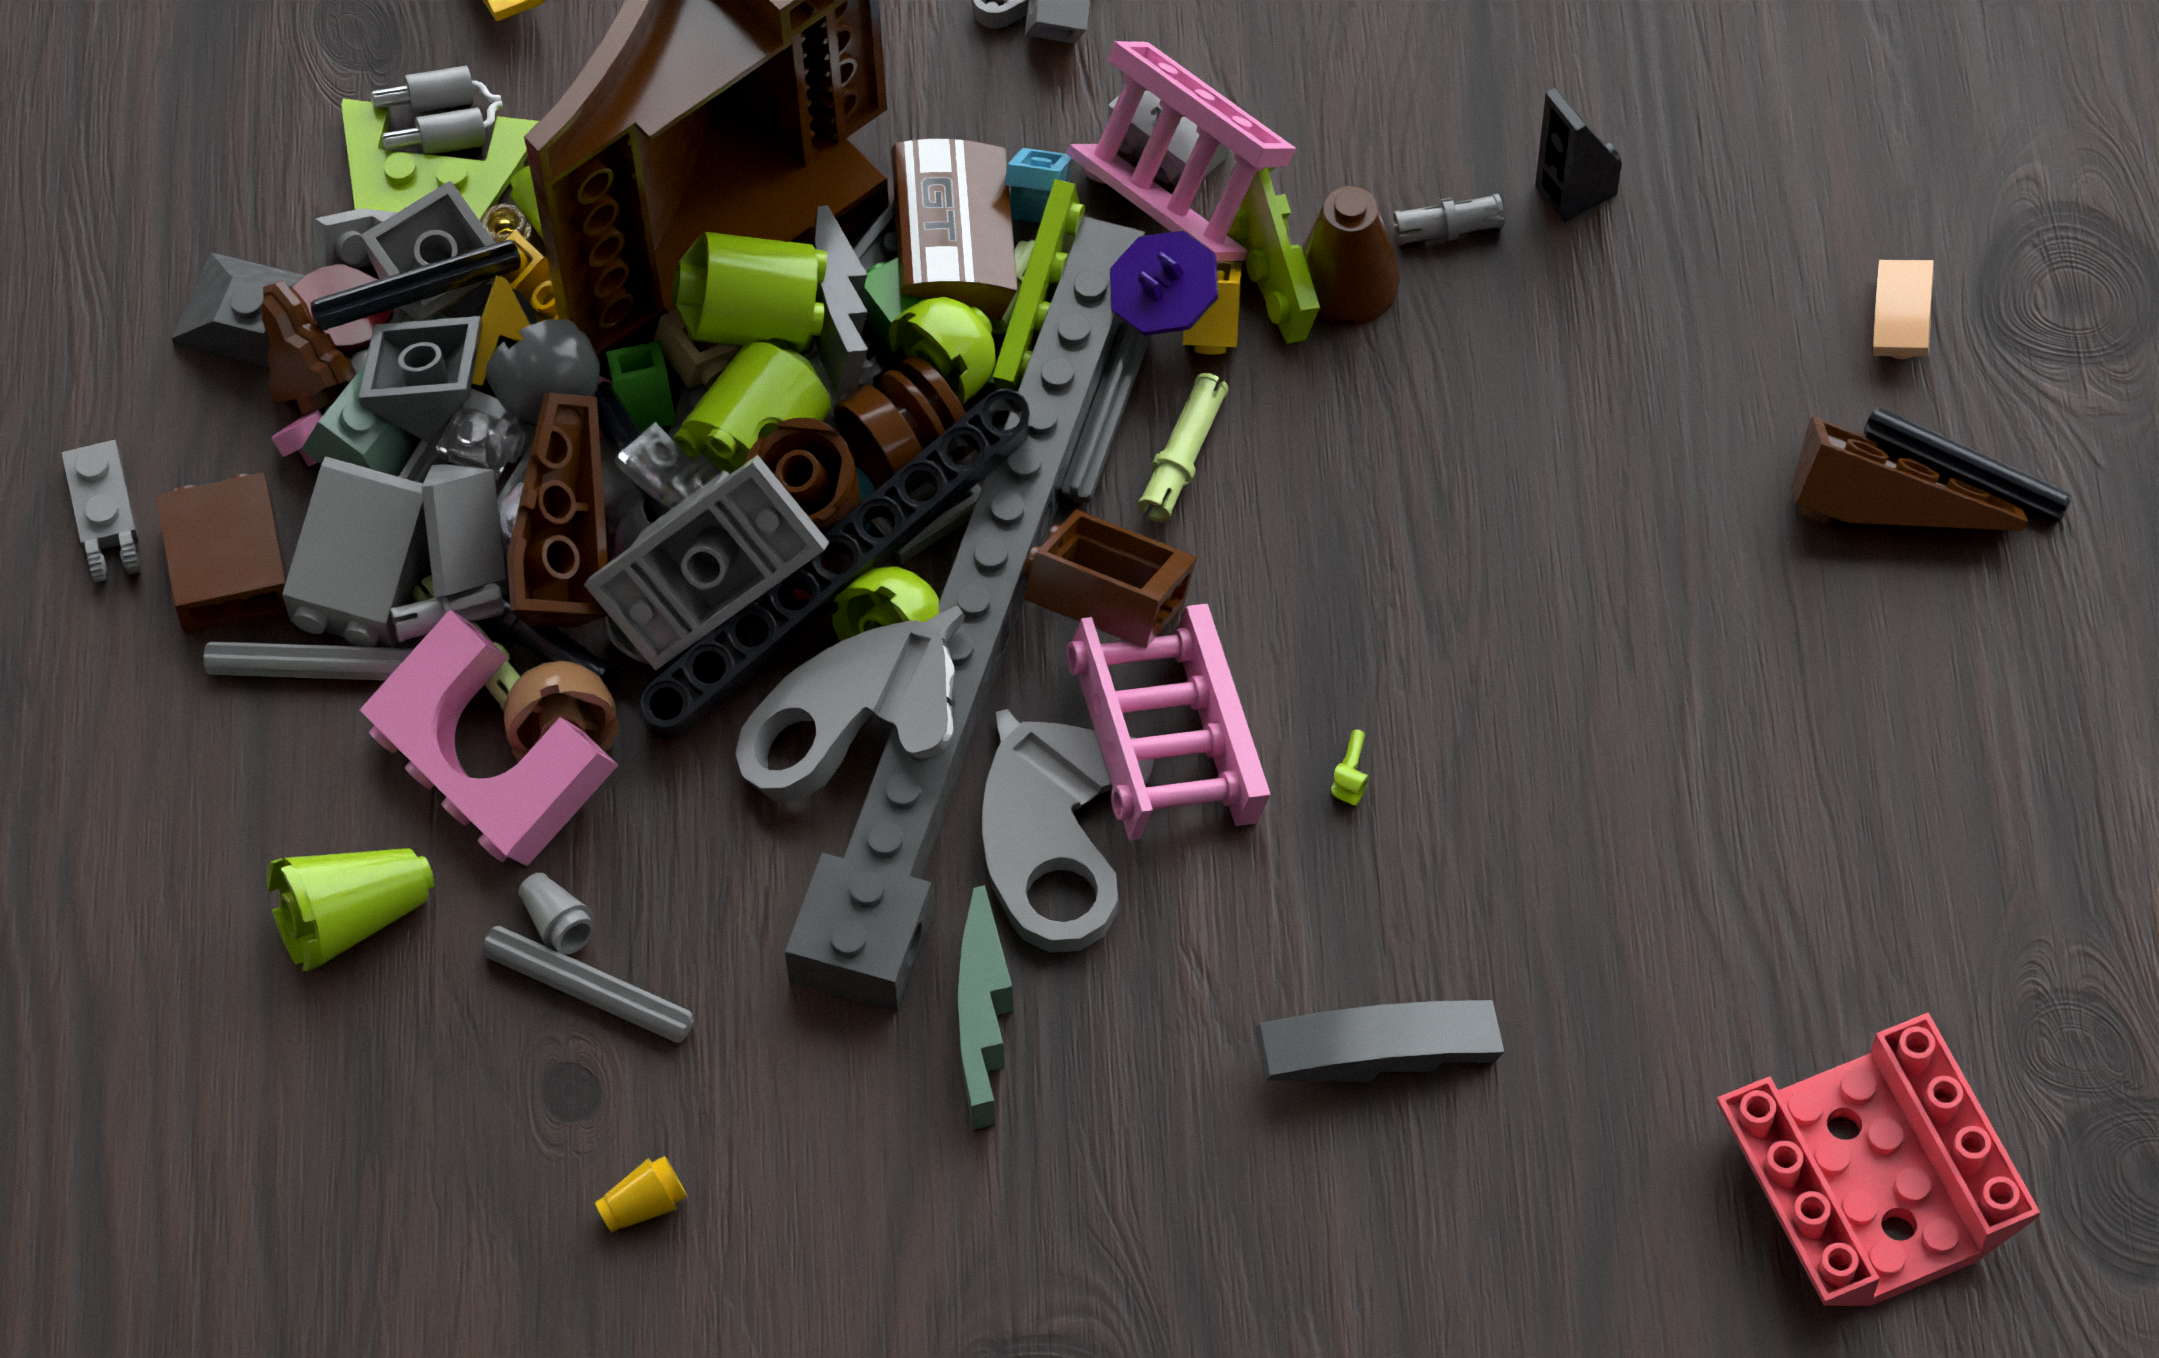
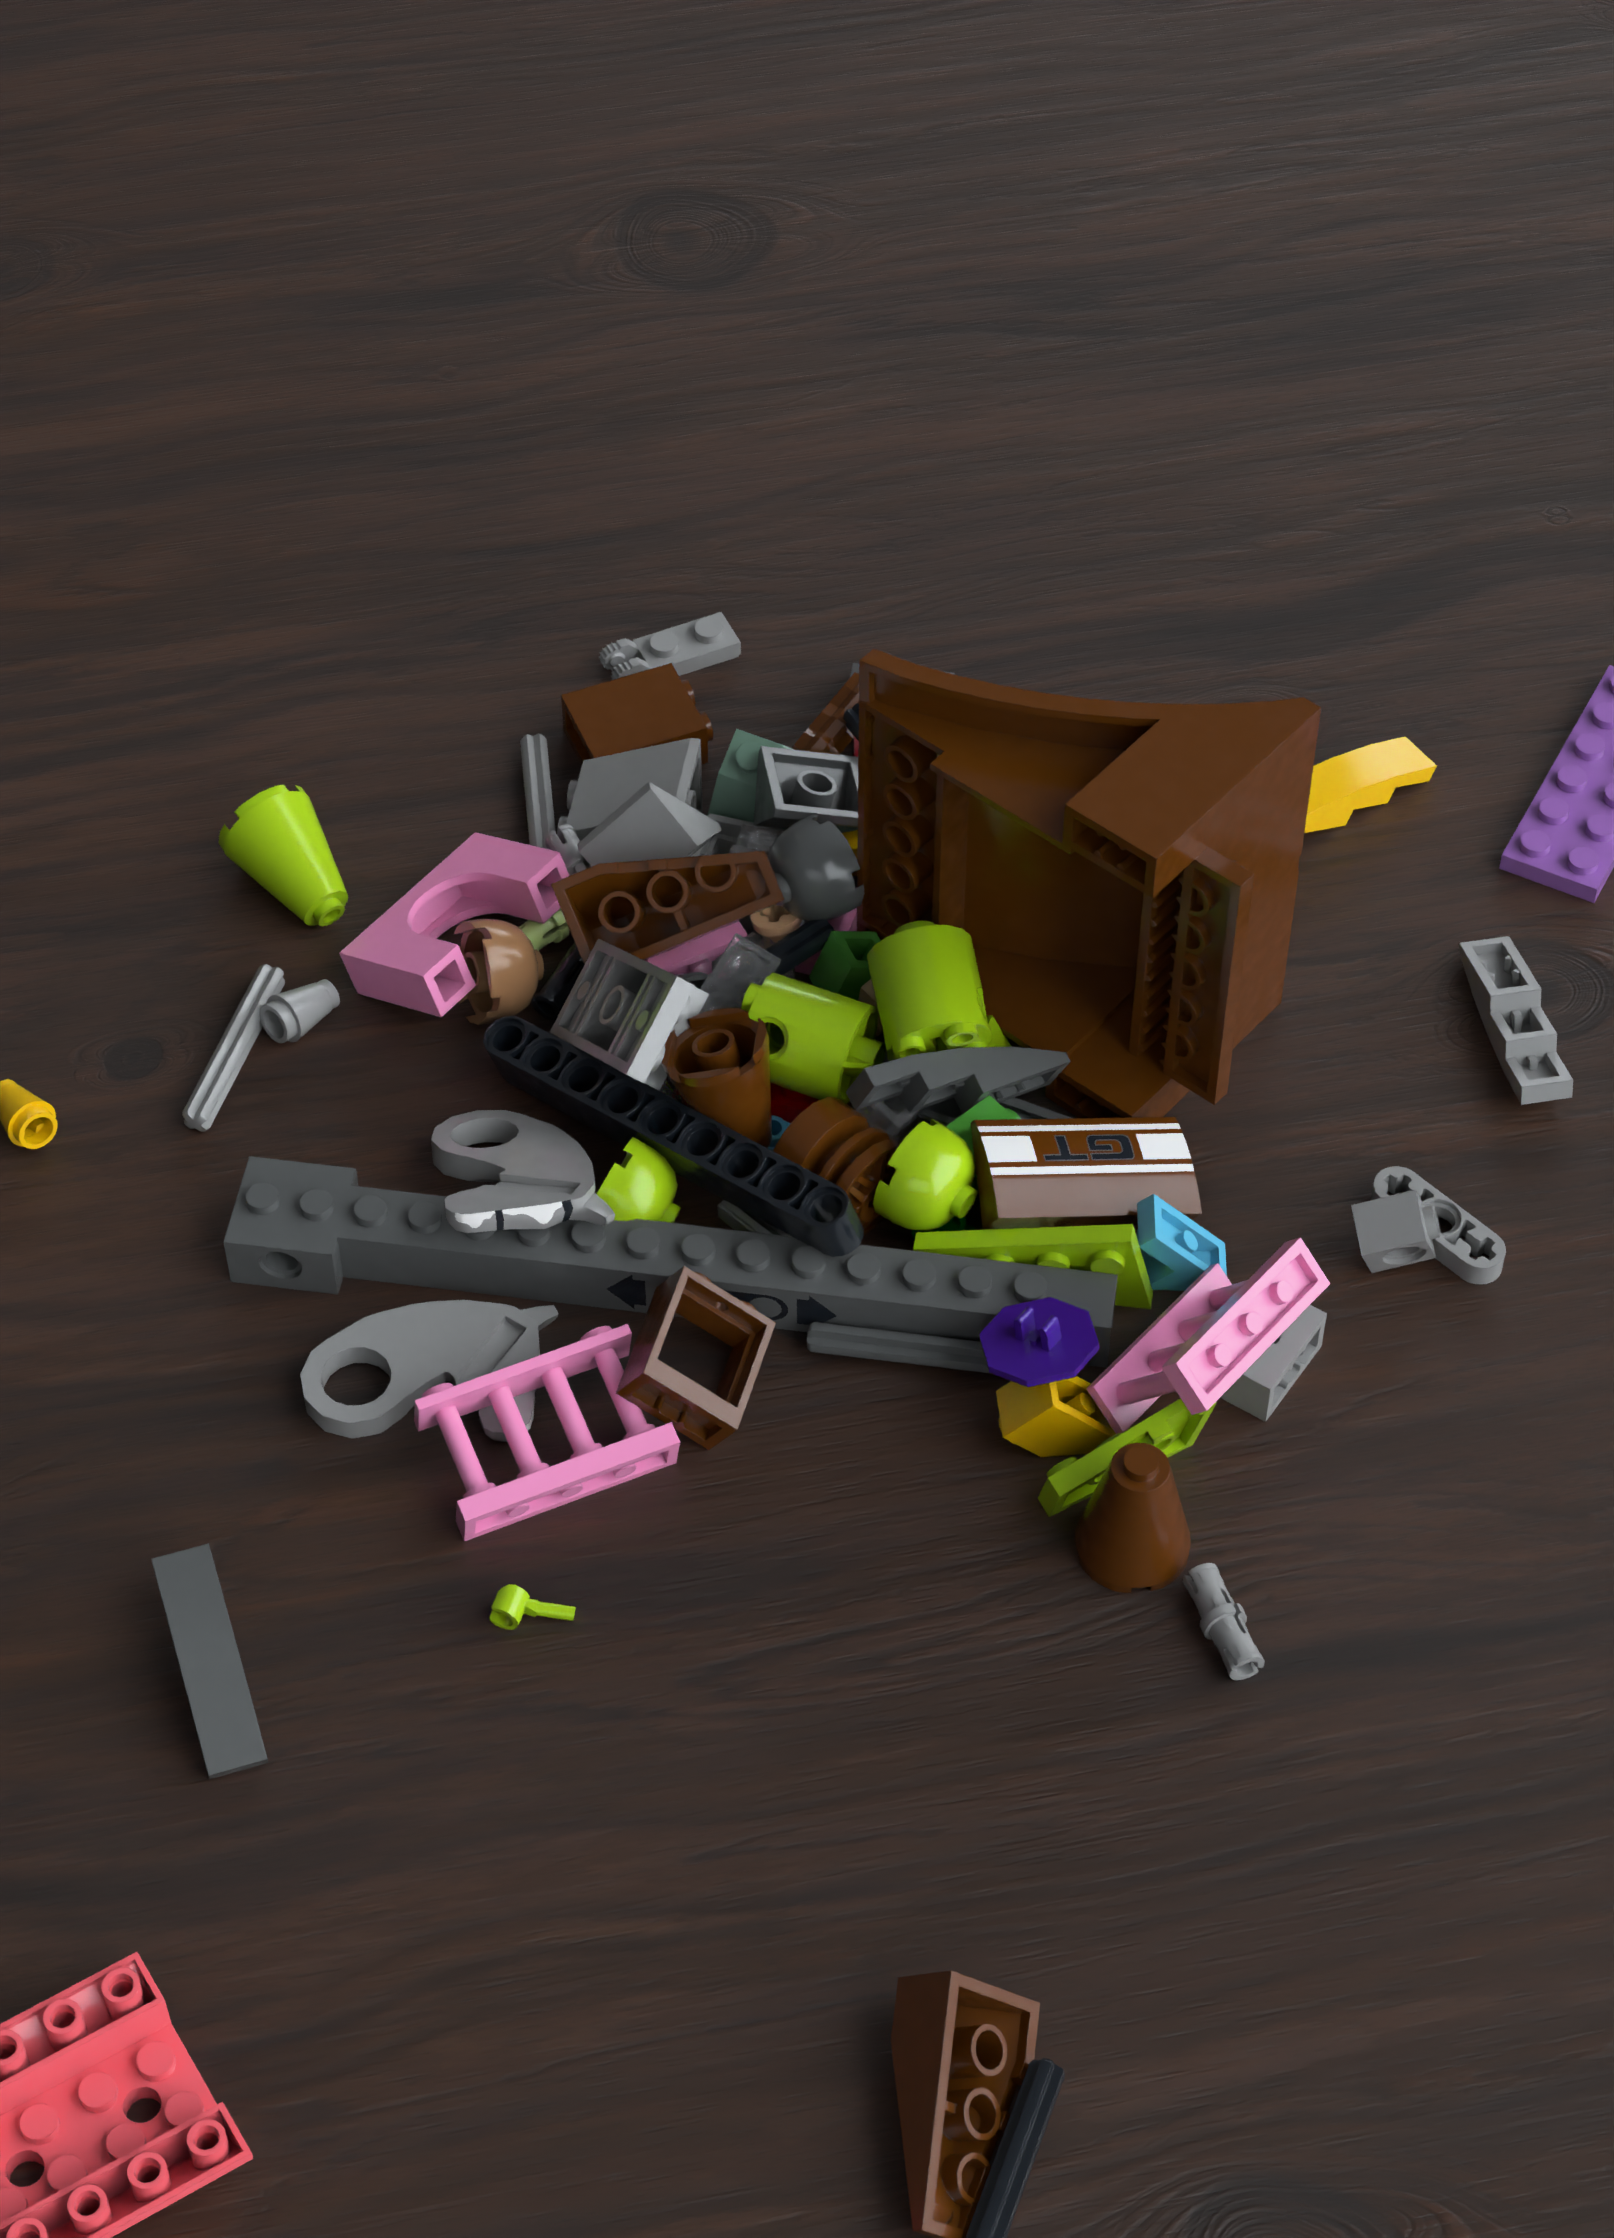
camera: 80 degrees right, 10 degrees down
sand green slope [958,885,1014,1130] -> none
yellowish green pin [1137,373,1229,522] -> none
black slope [1535,88,1622,222] -> none
light nougat slope [1873,260,1934,359] -> none

